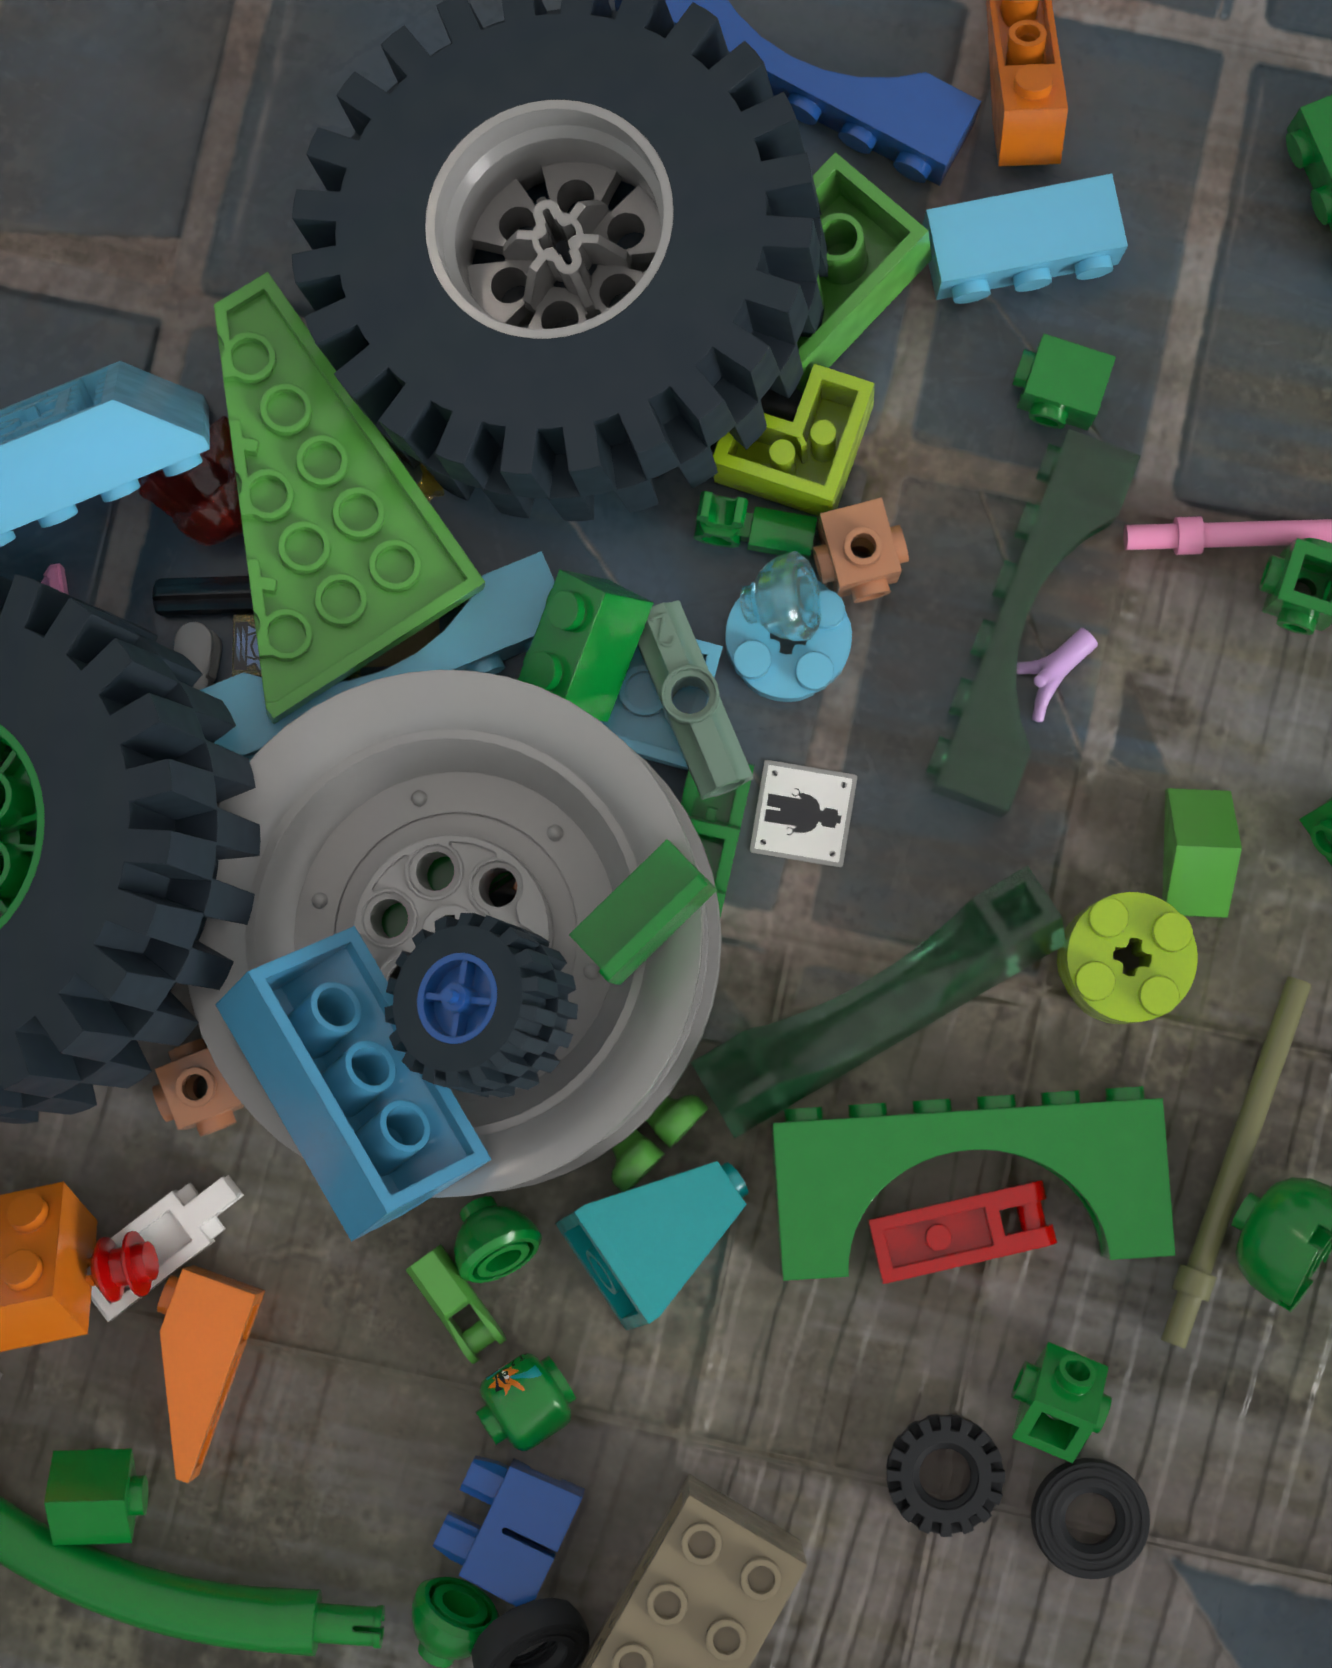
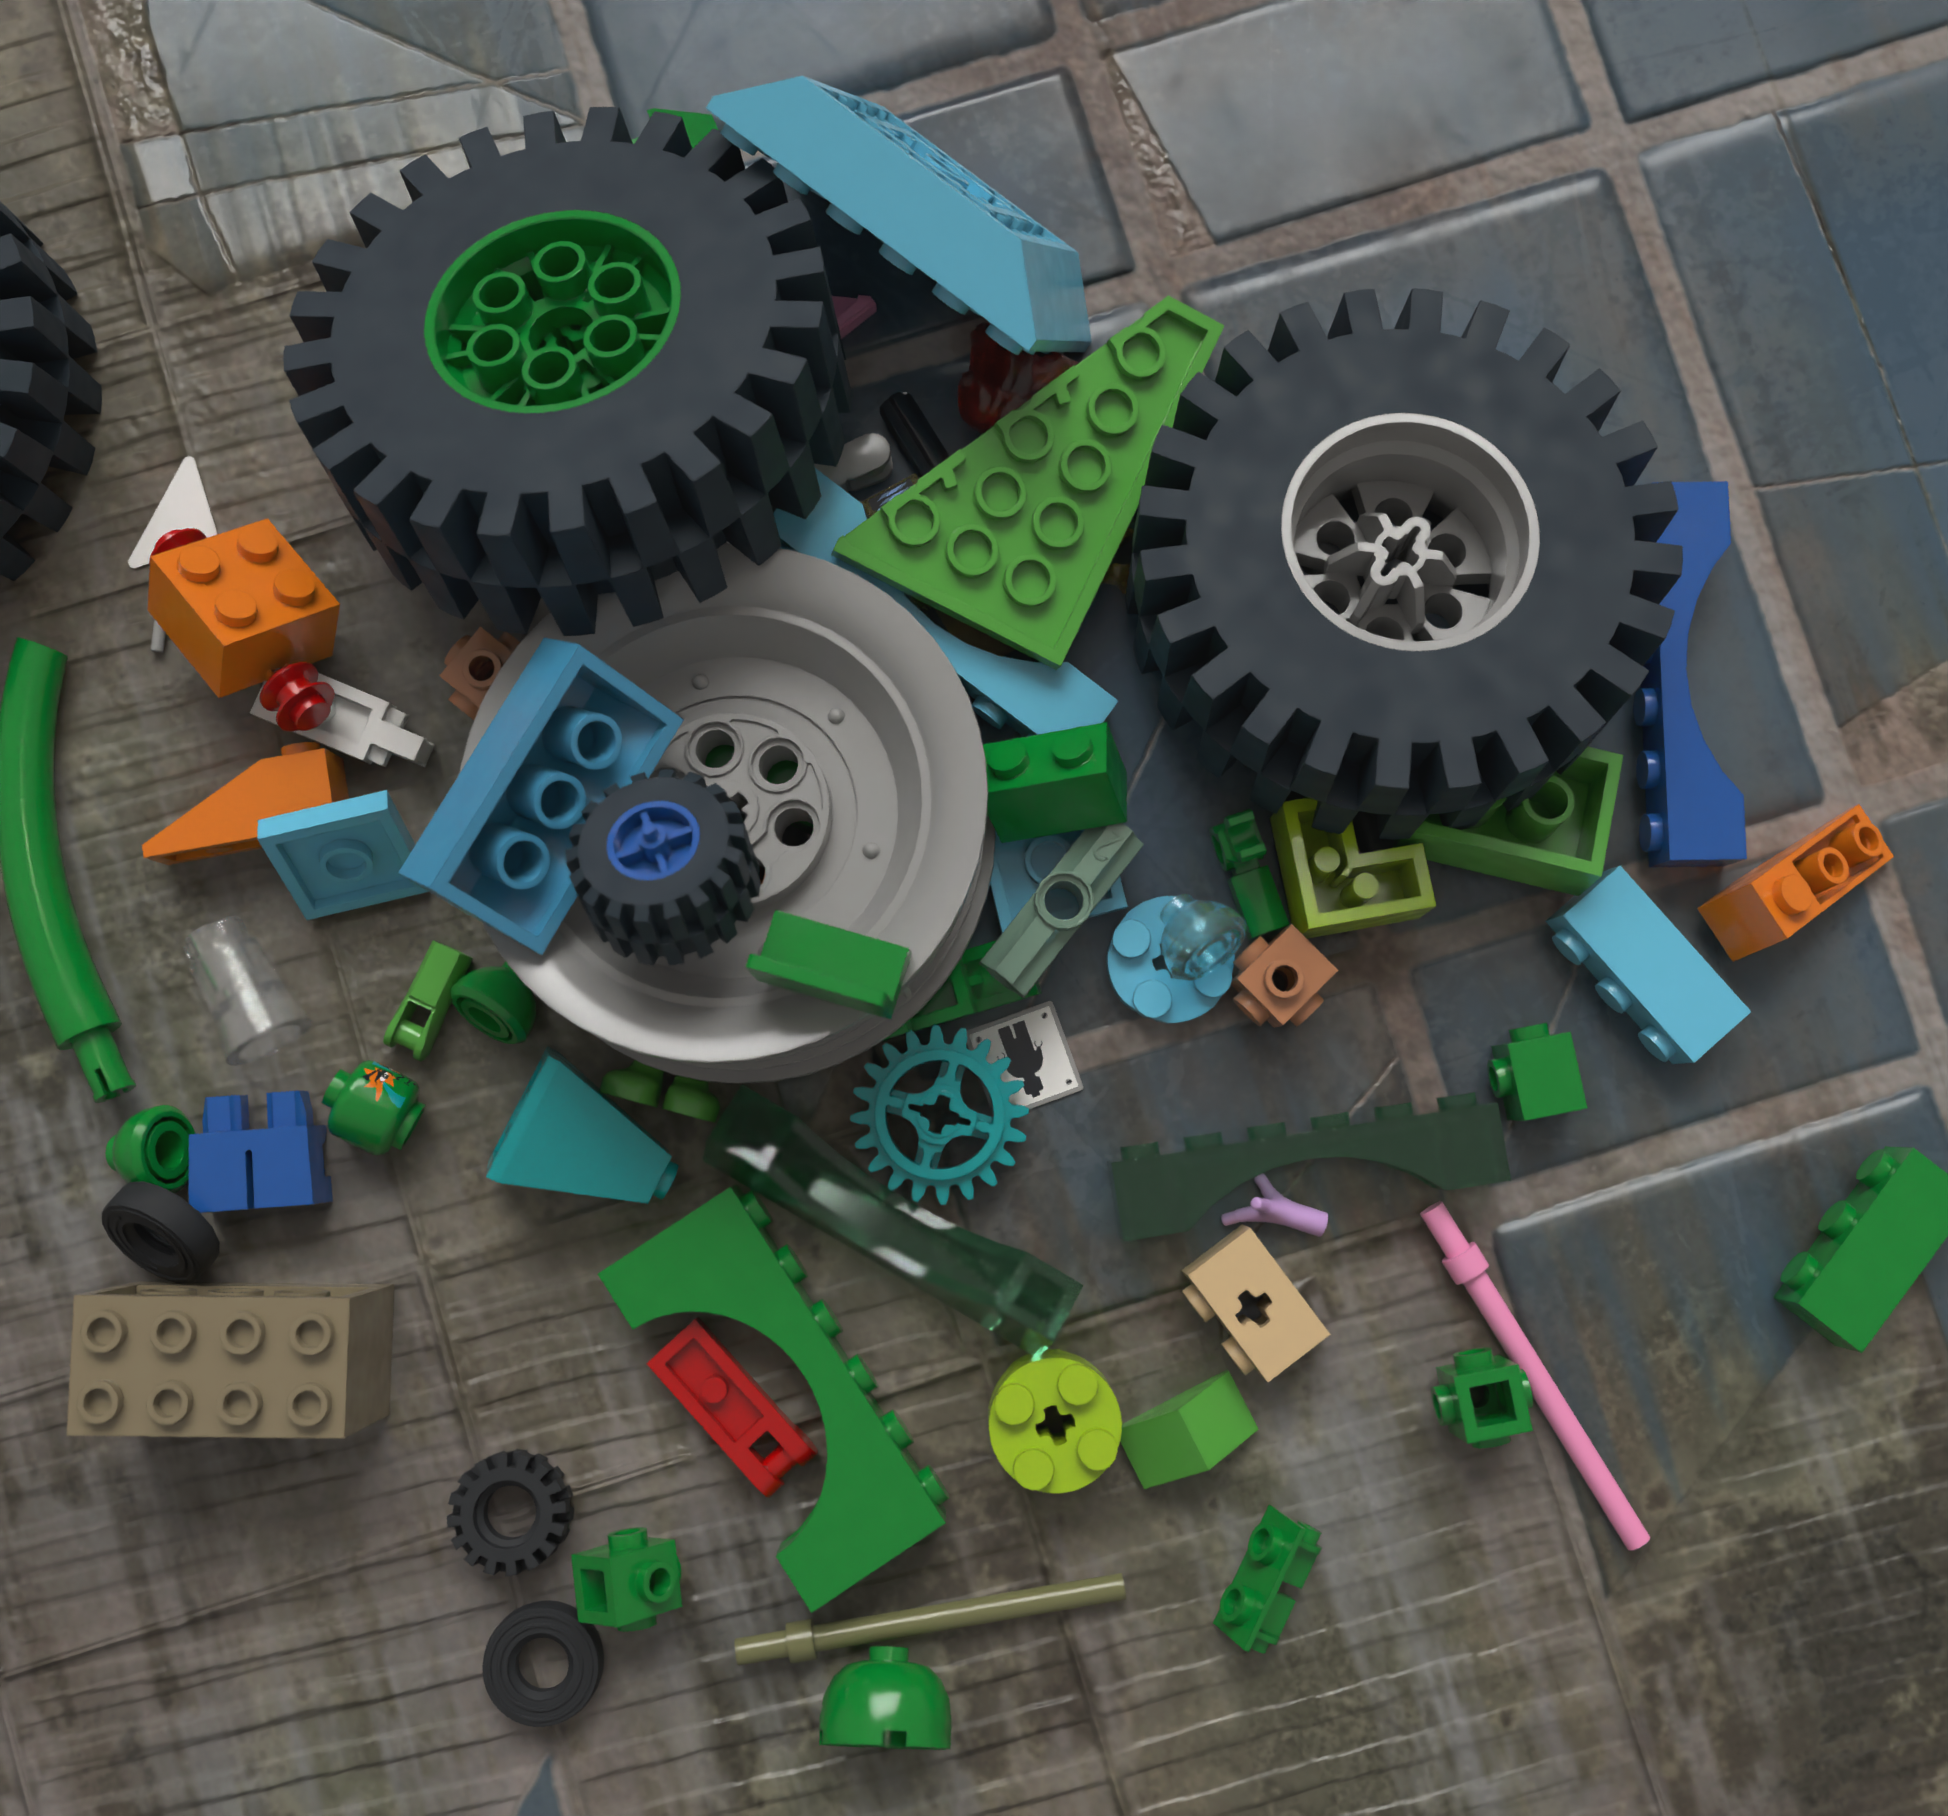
camera: 55 degrees right, 0 degrees up
green brick [44,1448,148,1546] -> none
none -> clear plant [183,916,312,1066]
none -> medium azure plate [257,790,429,920]
none -> teal gear [850,1025,1029,1205]
none -> tan brick [1181,1224,1331,1382]

